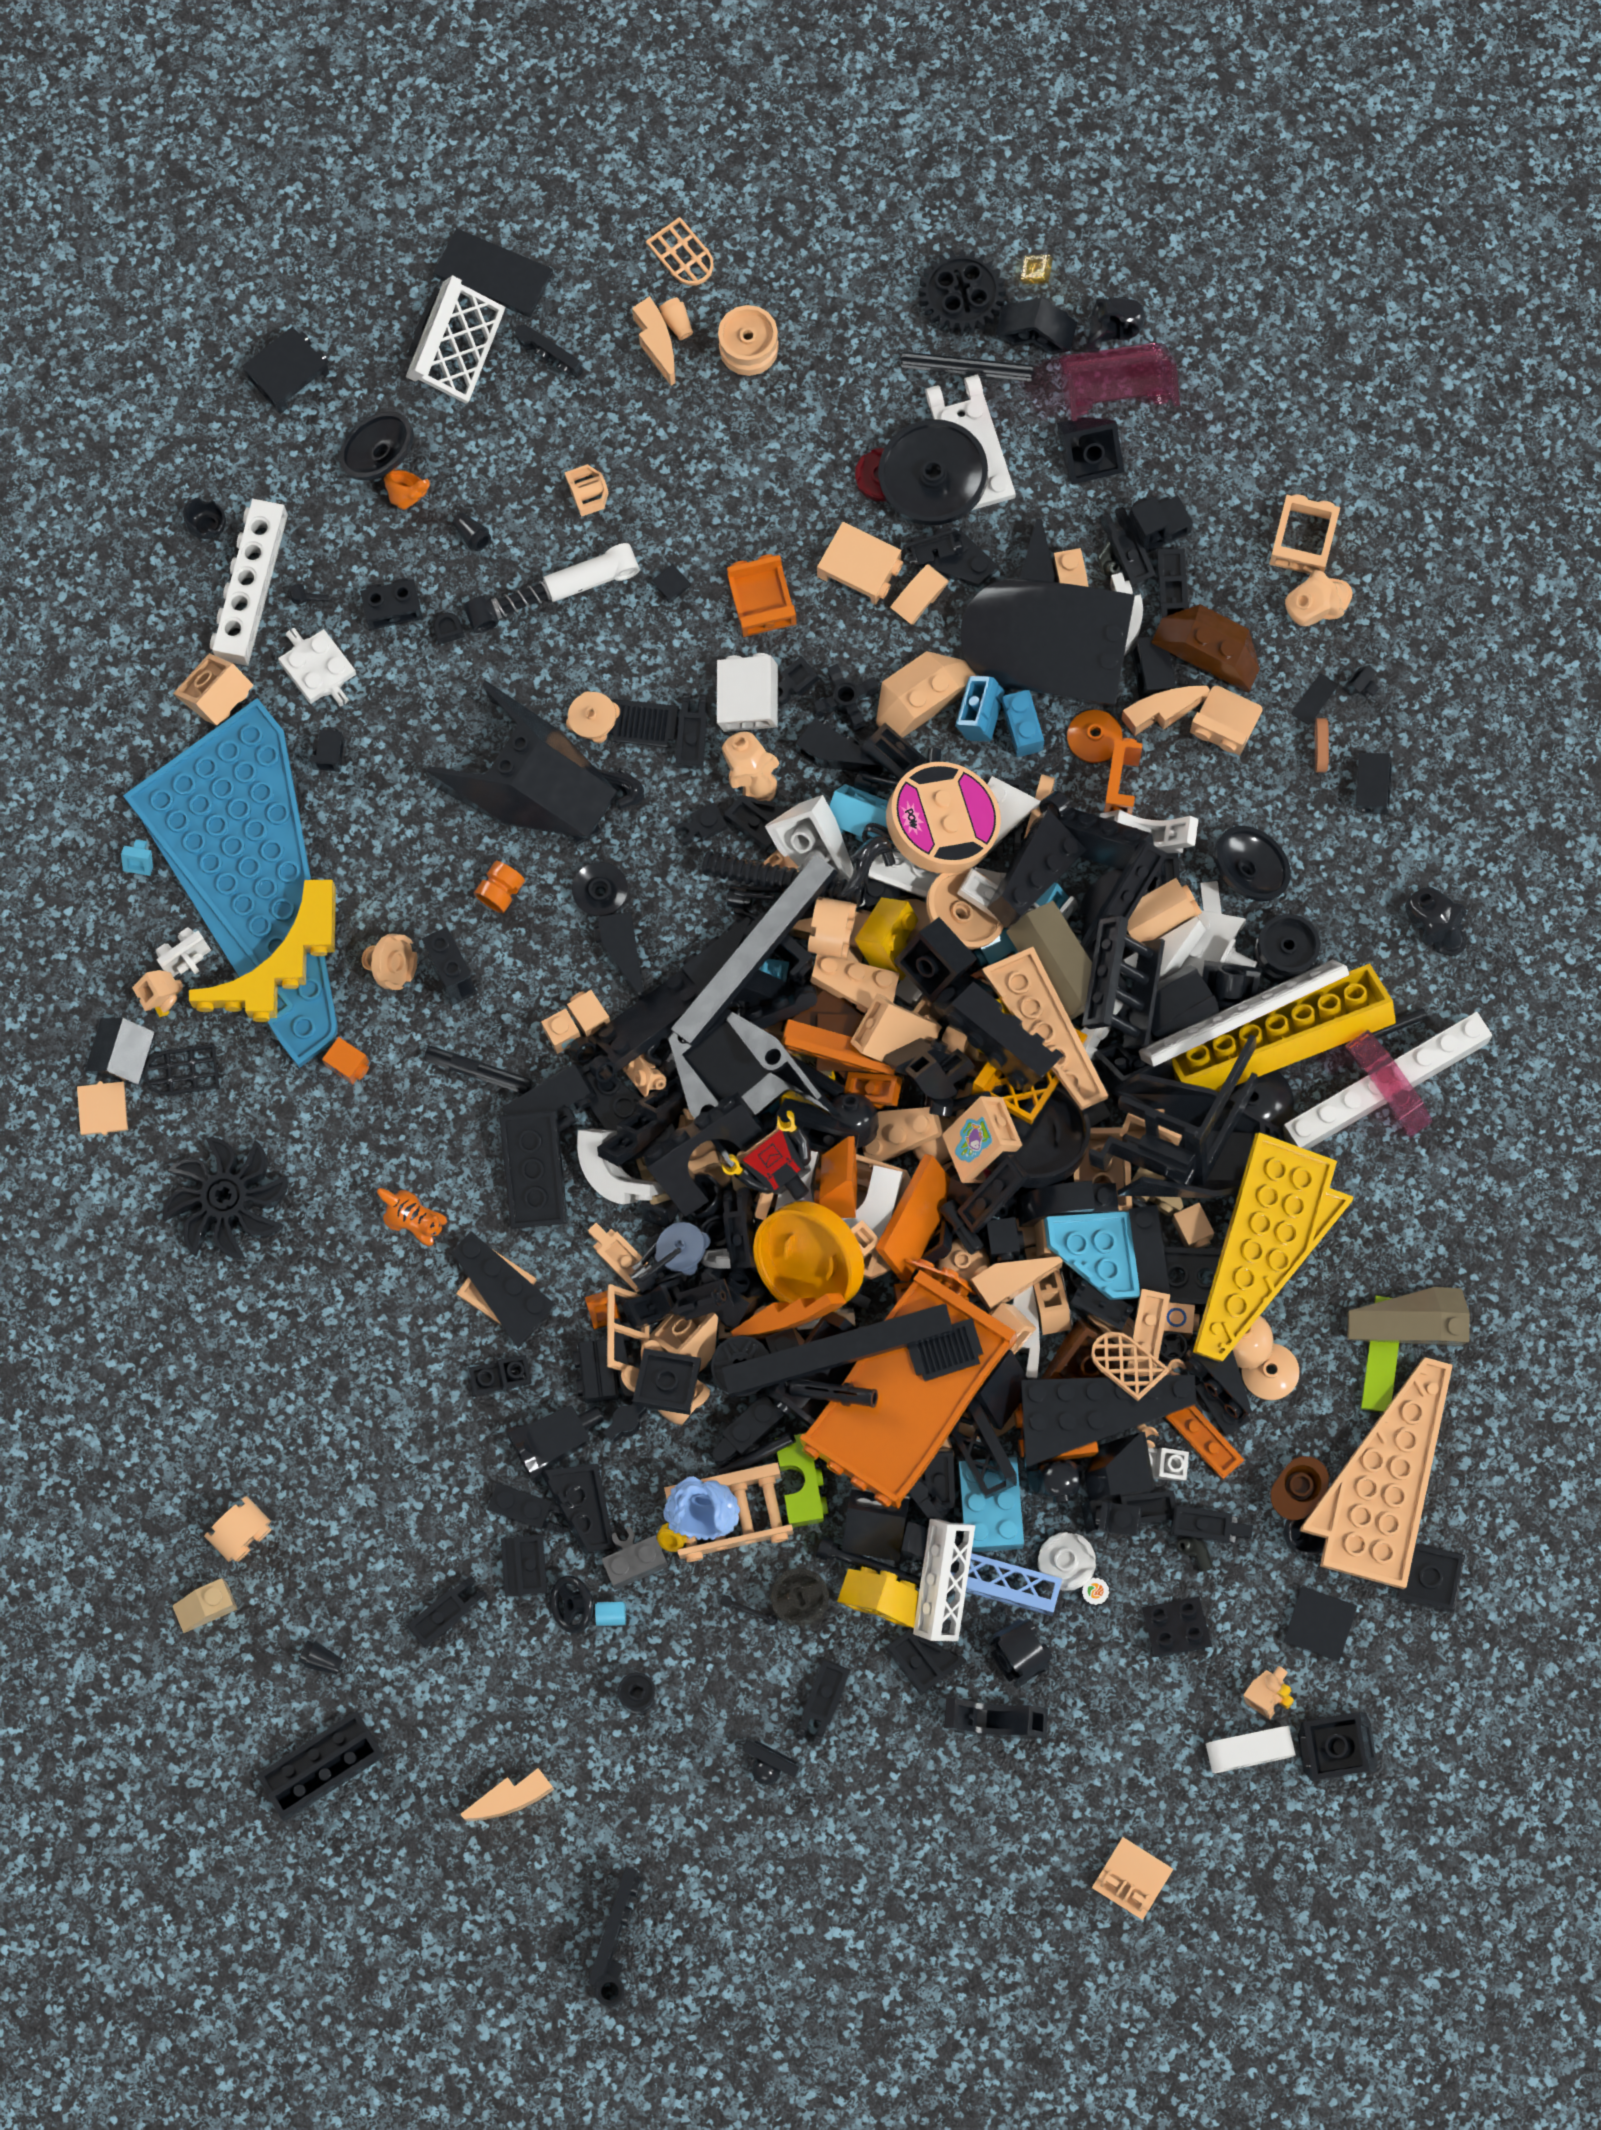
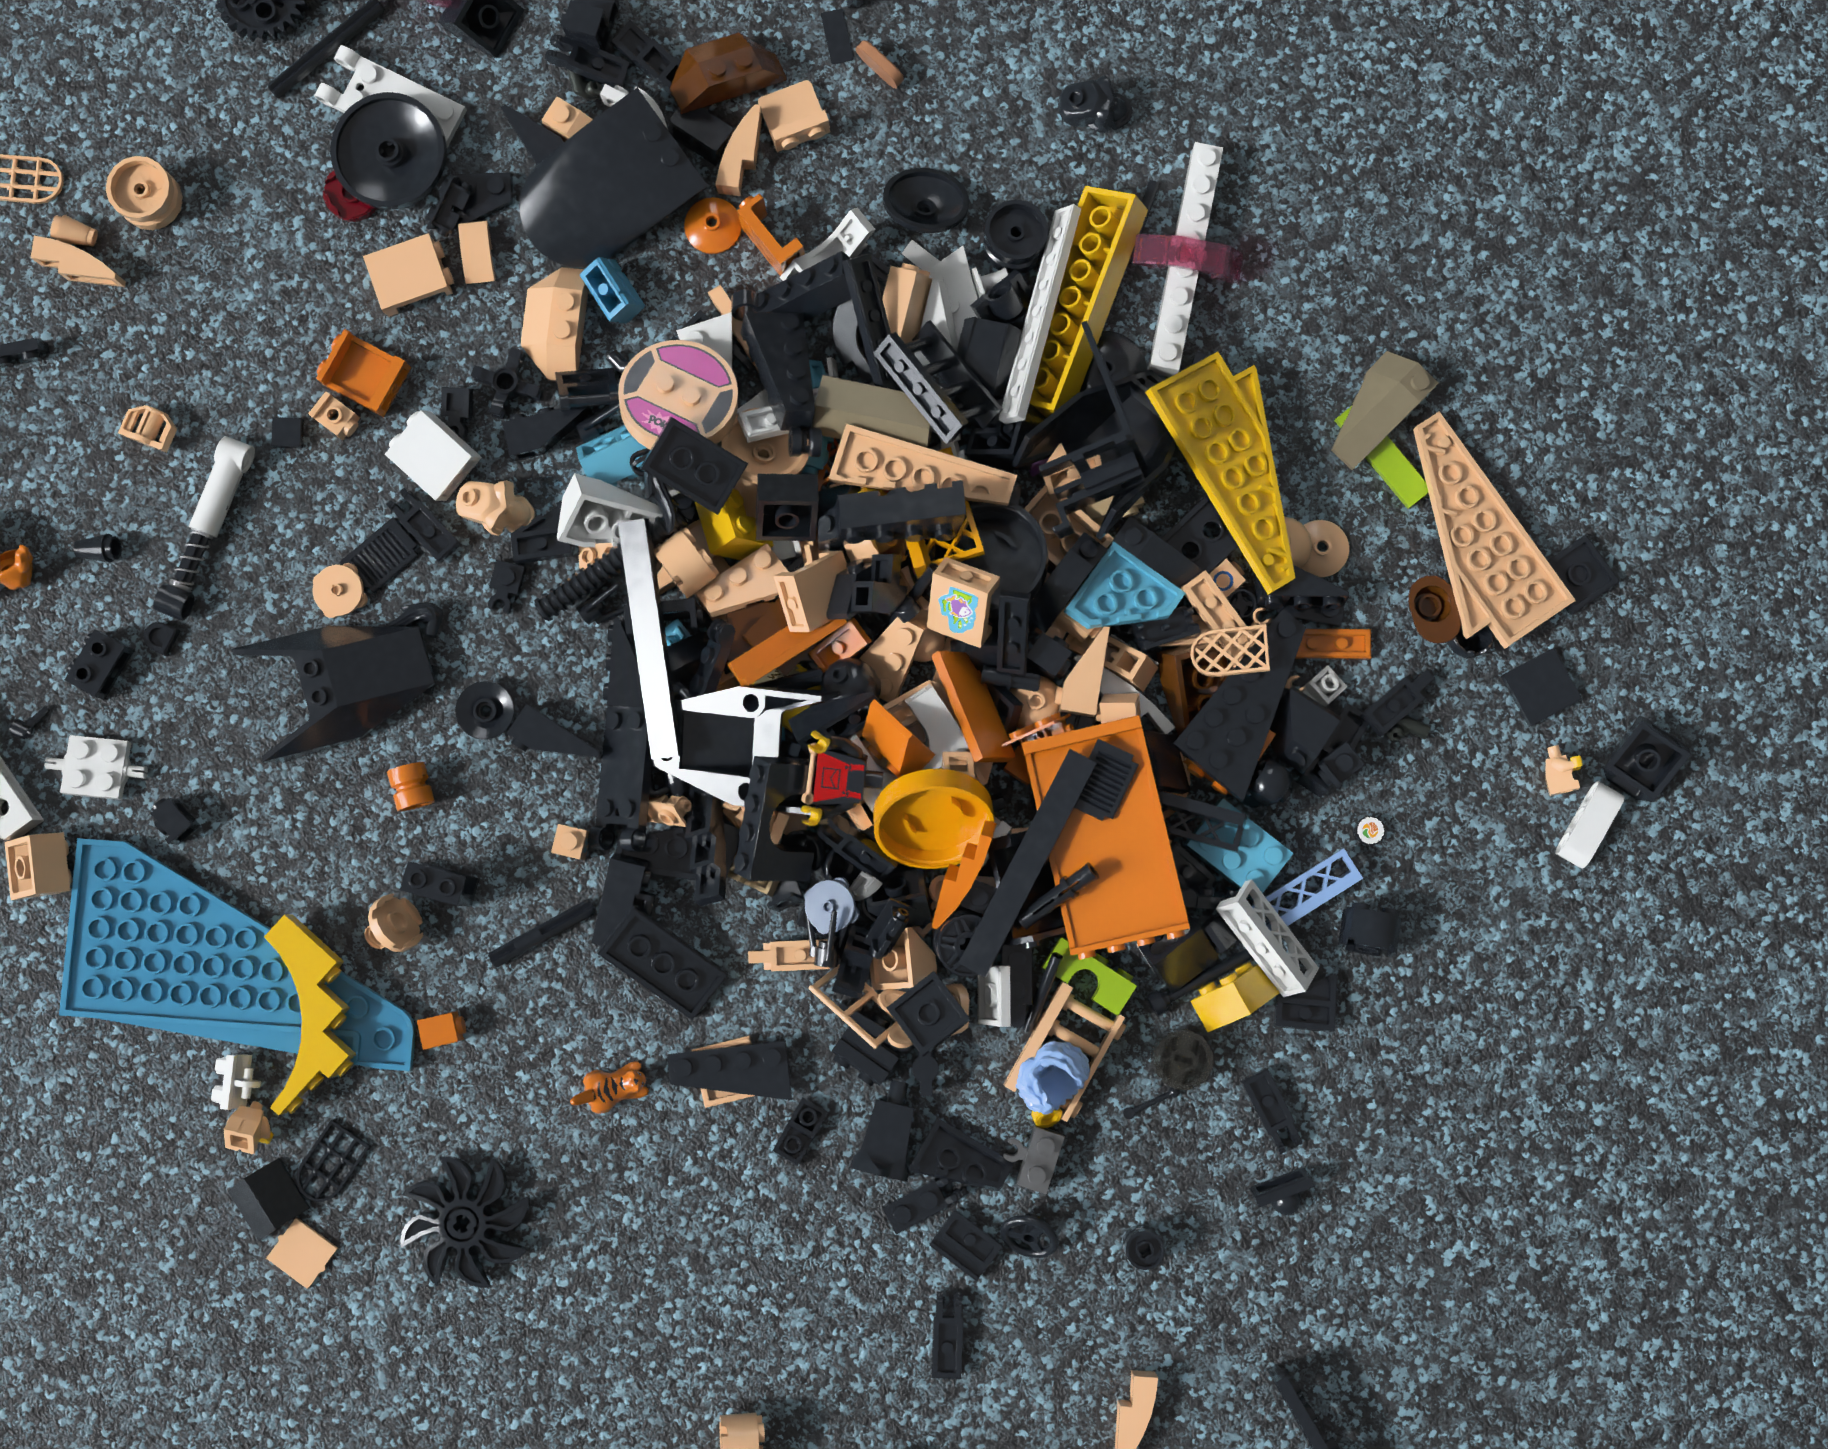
camera: 50 degrees left, 10 degrees up
medium azure tile [121,839,153,876] -> none
light nougat brick [567,990,610,1038] -> none
white arch [577,1128,664,1204] -> none
orange slope [585,1290,622,1329] -> none
medium azure brick [595,1602,626,1626] -> none
black arch [944,1698,1048,1739] -> none
dark azure brick [1002,690,1044,757] -> none
white tile [1038,1532,1096,1591] -> none
light nougat hinge [1092,1837,1173,1920] -> none
black hinge [1142,1597,1212,1659] -> none
light nougat brick [1172,1203,1214,1248] -> none
black hinge [1356,753,1392,815] -> none
none -> light nougat brick [308,391,360,440]
none -> black tile [640,416,748,515]
none -> black wheel [788,427,822,457]
none -> white tile [978,965,1011,1027]

